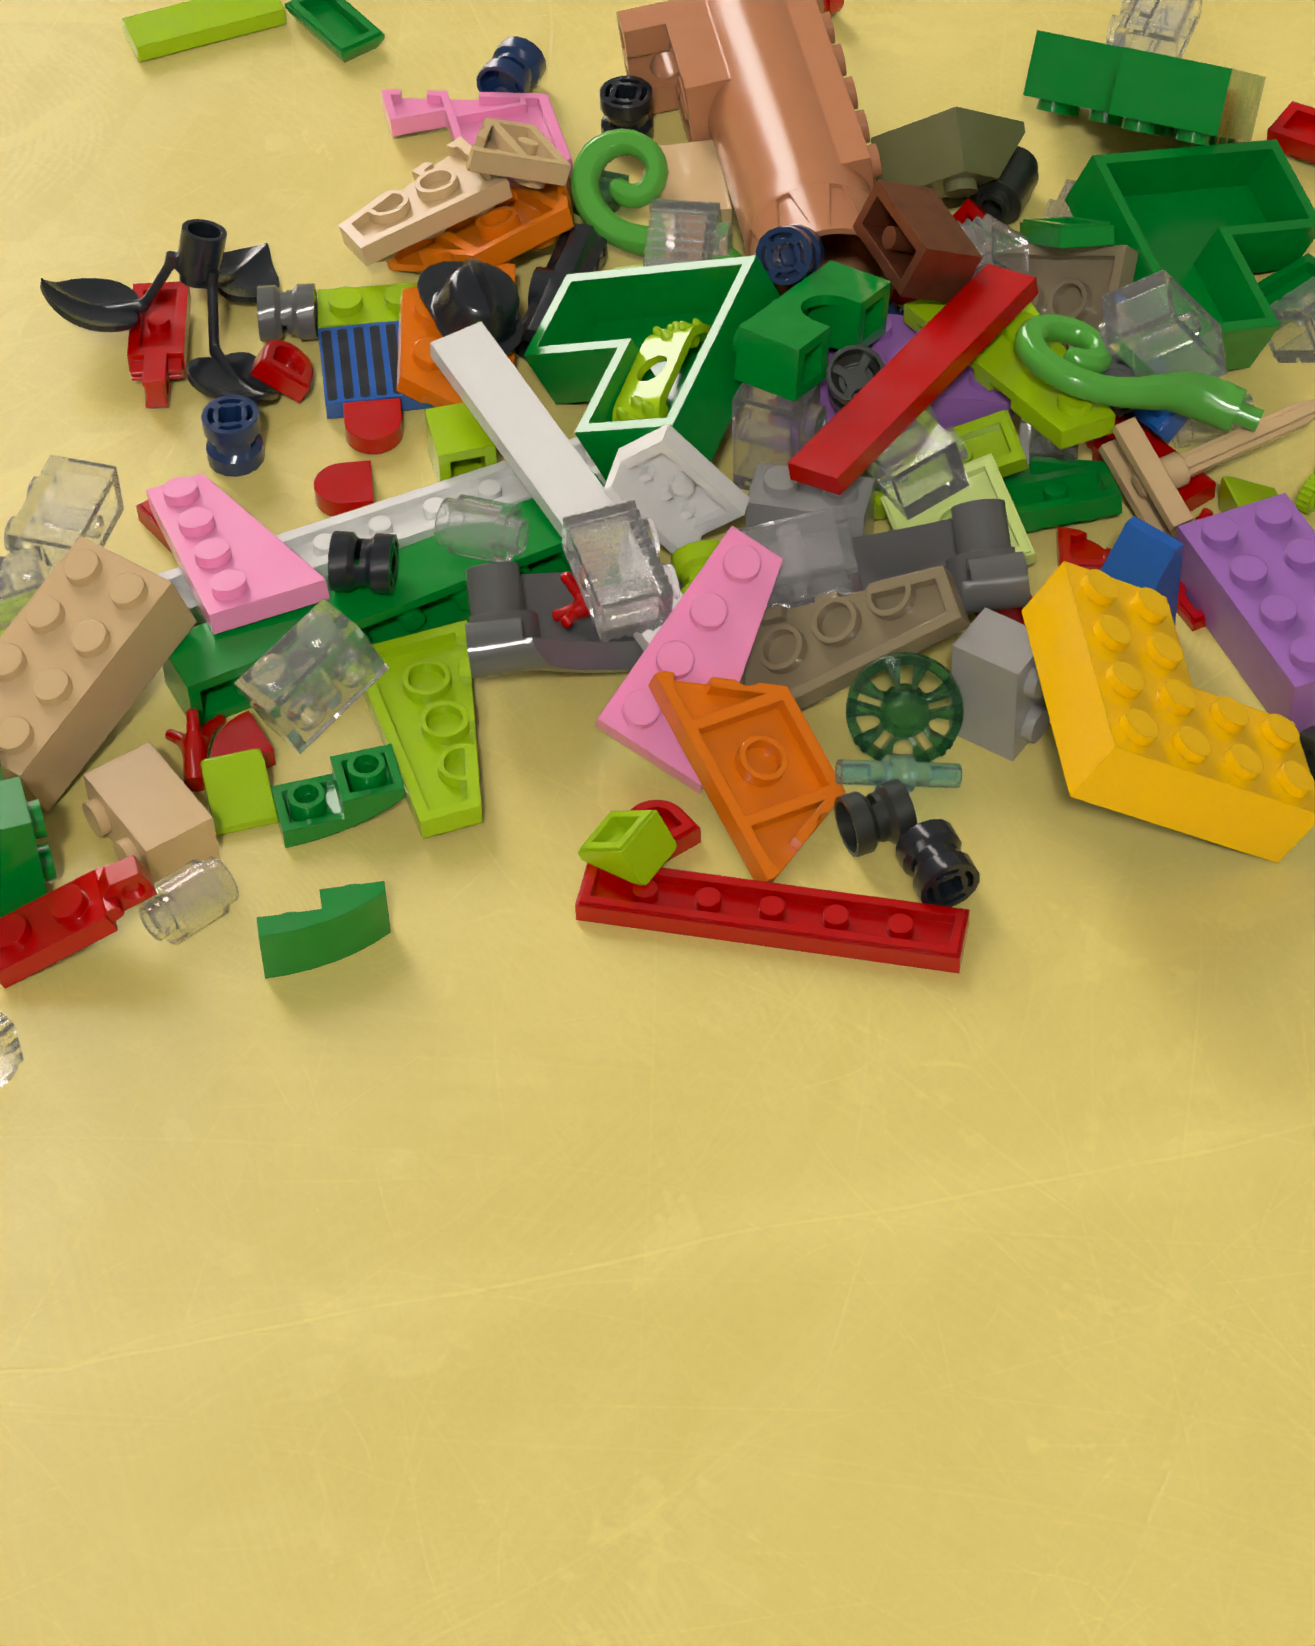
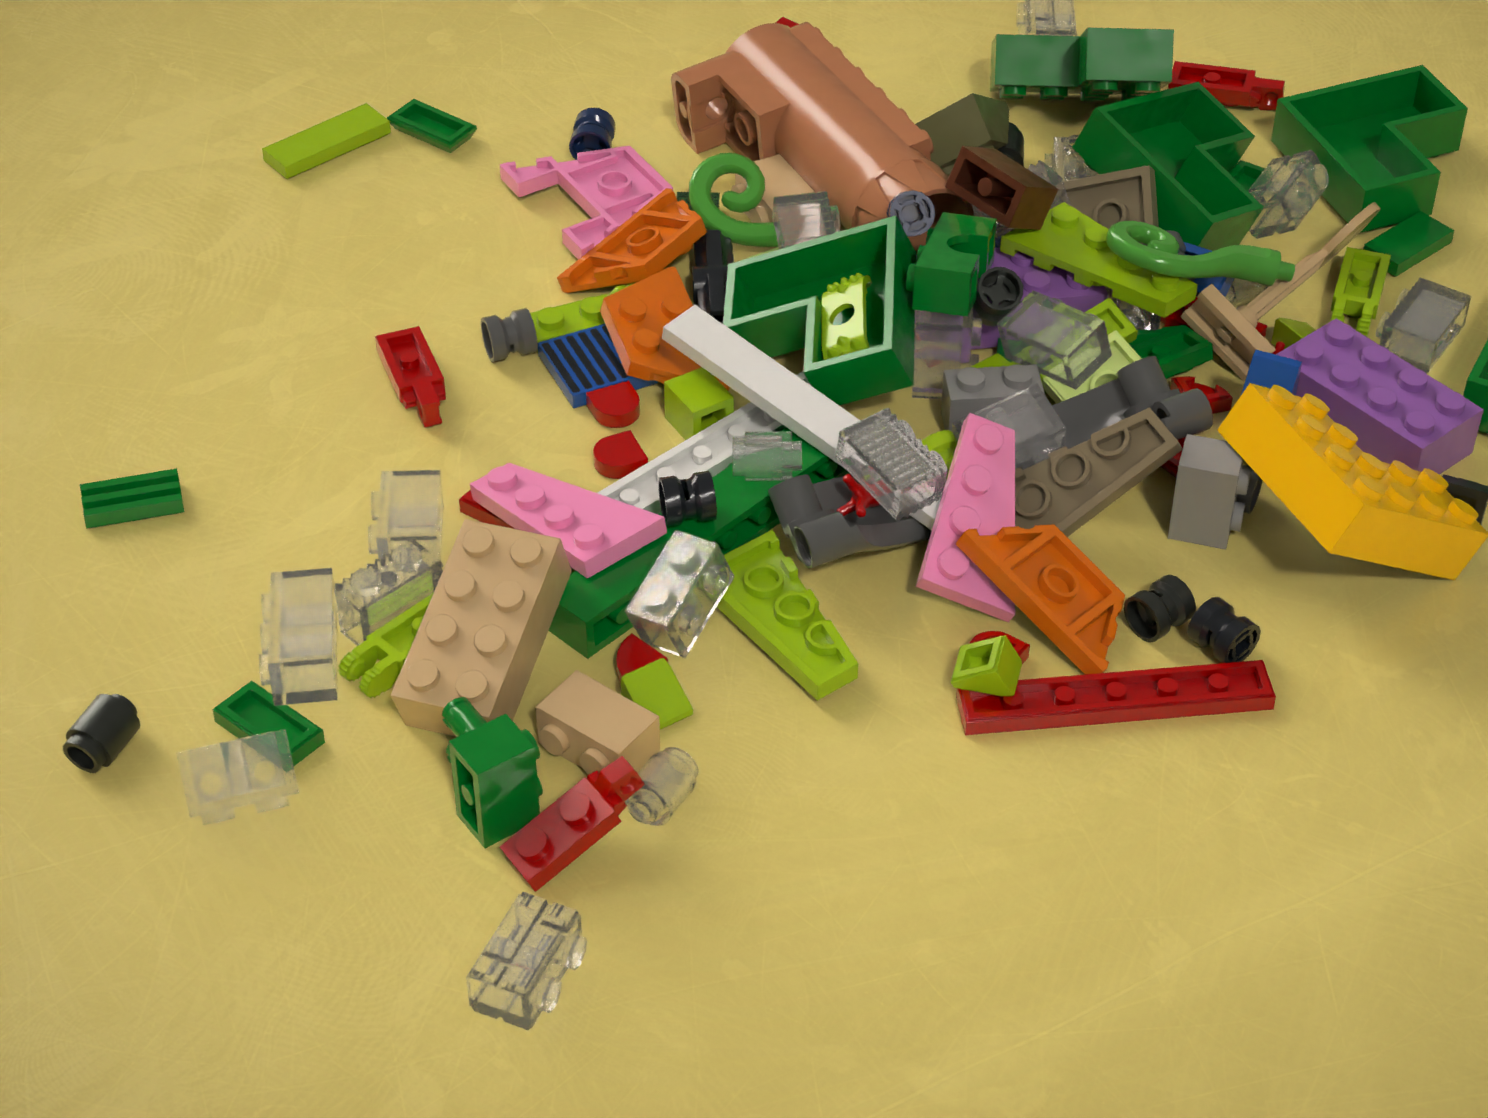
camera: 20 degrees left, 5 degrees down
black plant [40,219,280,402] -> none
red bar [165,708,226,792] -> none
dark blue wheel [201,395,265,477] -> none
red tile [250,340,314,403] -> none
green slope [256,881,391,979] -> none
green slope [271,744,406,848] -> none
tan wing [338,136,513,266] -> none
black piece [417,258,524,355] -> none
tan wing [466,117,571,189] -> none
black wheel [600,76,654,139] -> none
white bracket [604,424,750,554] -> none
red tile [787,264,1038,495] -> none
clear light blue bar [835,754,962,793] -> none
clear green wheel [846,652,964,769] -> none
green tile [1020,216,1115,248] -> none
clear brick [1099,270,1227,378] -> none

